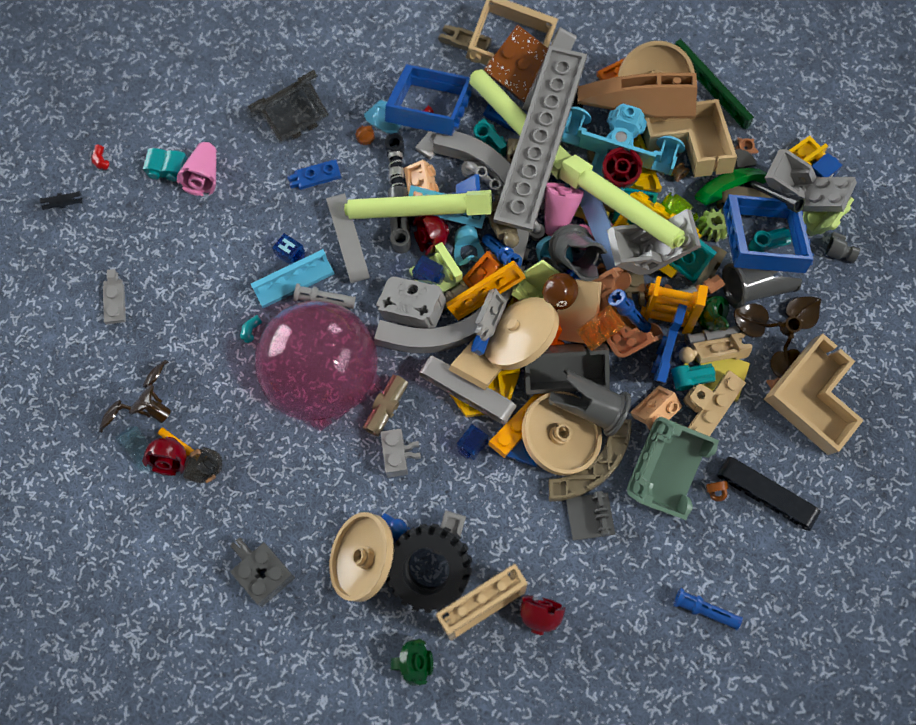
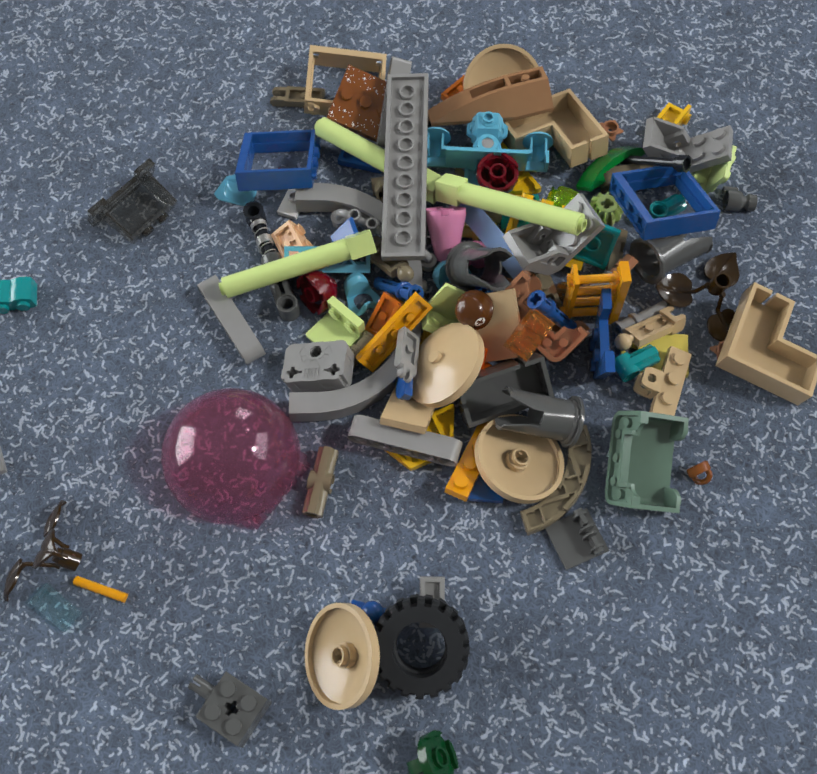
camera: 15 degrees left, 5 degrees down
dark red cylinder [142,437,187,476] -> none
bright pink cone [177,142,216,196] -> none
clear smoke hair [183,447,223,483] -> none
teal arm [240,315,263,343] -> none
medium azure fence [251,249,334,308] -> none
clear blue brick [272,233,306,265] -> none
blue hinge [288,159,342,190] -> none
light grey pin [294,283,356,309] -> none
dark orange tile [356,125,375,145] -> none
light grey brick [380,429,421,478] -> none
clear blue brick [412,255,445,285] -> none
tan window [436,564,528,641] -> none
clear blue brick [457,424,489,460] -> none
teal plate [474,118,507,156] -> none
dark red cylinder [520,595,566,635] -> none
light nougat bracket [630,386,682,430] -> none
medium nougat bush [671,163,690,182] -> none
blue pin [673,588,743,630] -> none
dark green tile [675,38,754,130] -> none
dark green piece [697,296,729,331] -> none
black beam [717,457,821,531] -> none
dark grey tile [735,149,757,169] -> none
blue brick [812,152,842,177] -> none

